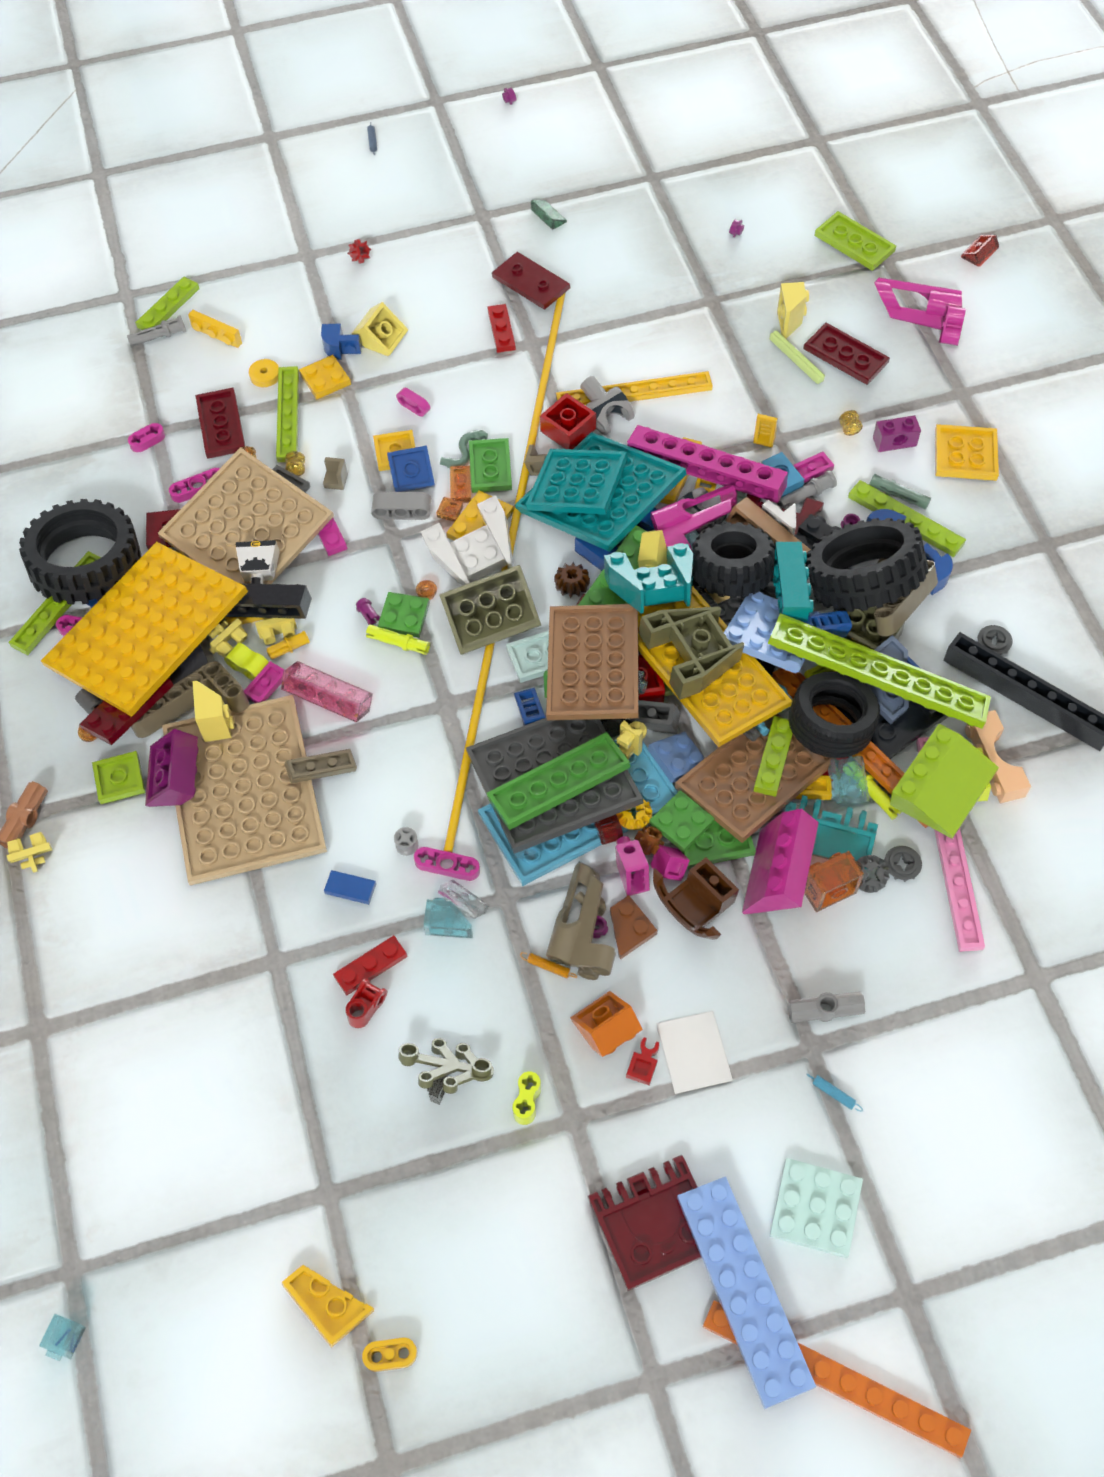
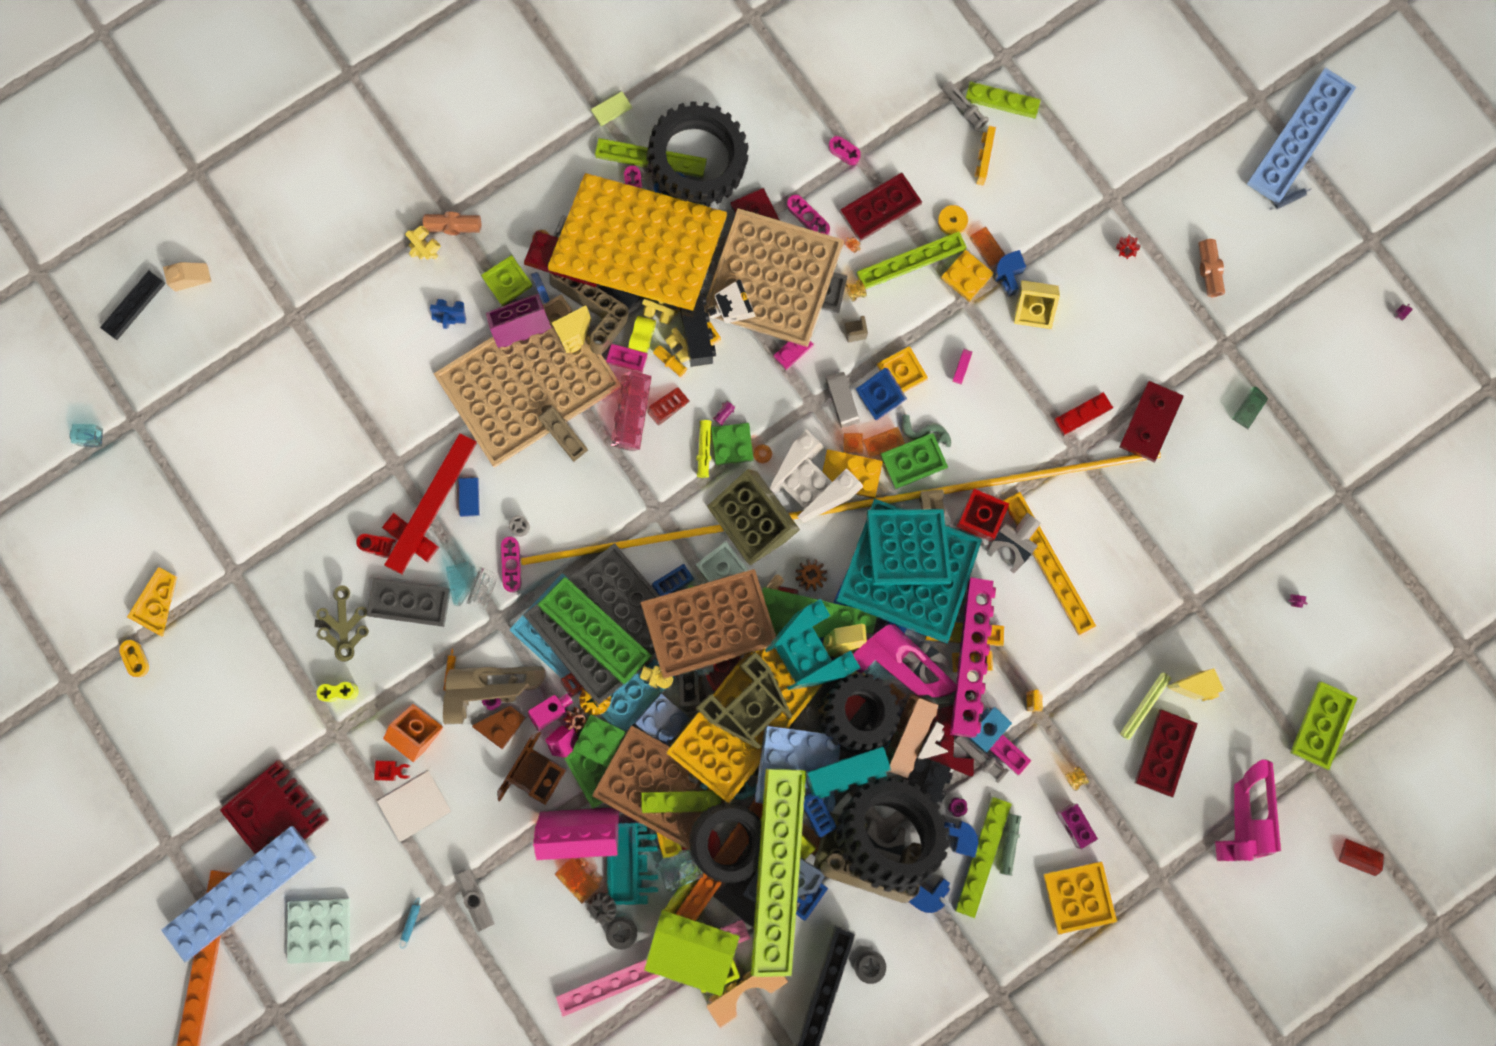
camera: 70 degrees right, 20 degrees up
none -> dark grey plate [366,578,451,627]
none -> red tile [384,433,477,575]
none -> blue hips [430,299,467,329]
none -> blue tile [531,272,550,304]
none -> clear red slope [647,387,690,426]
none -> clear orange plate [970,226,1005,268]
none -> nougat piece [1198,238,1225,298]
none -> light blue plate [1247,68,1356,203]

